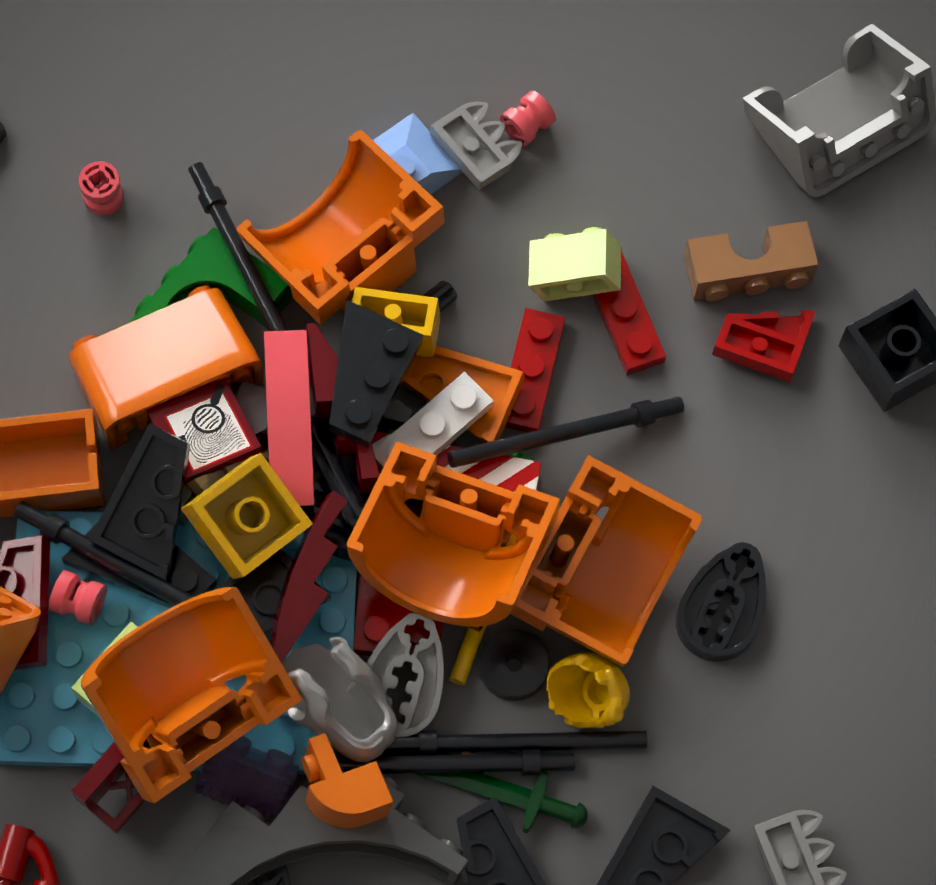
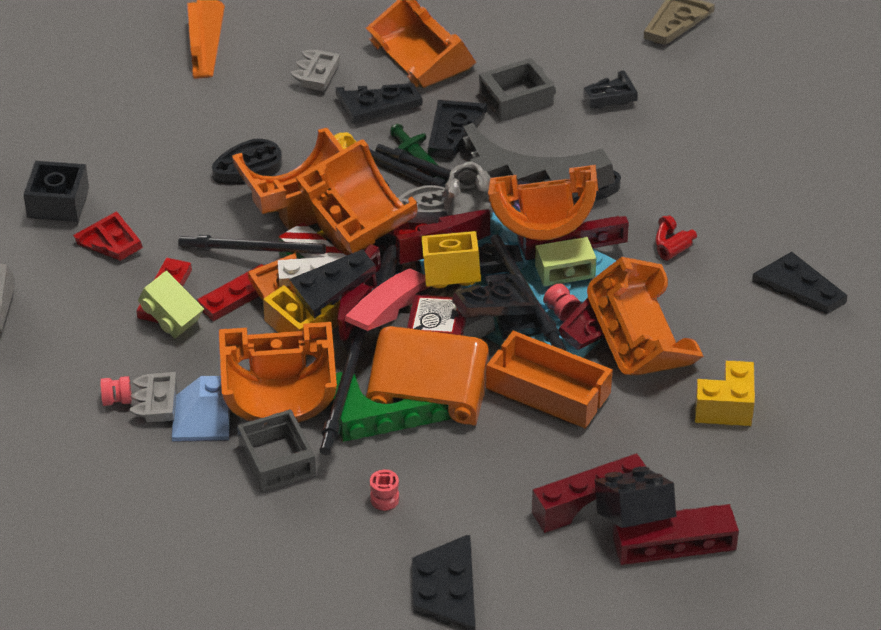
camera: 140 degrees left, 25 degrees down
orange brick [302,733,393,828] -> none
medium nougat arch [683,221,818,302] -> none
none -> dark grey window [237,409,316,492]

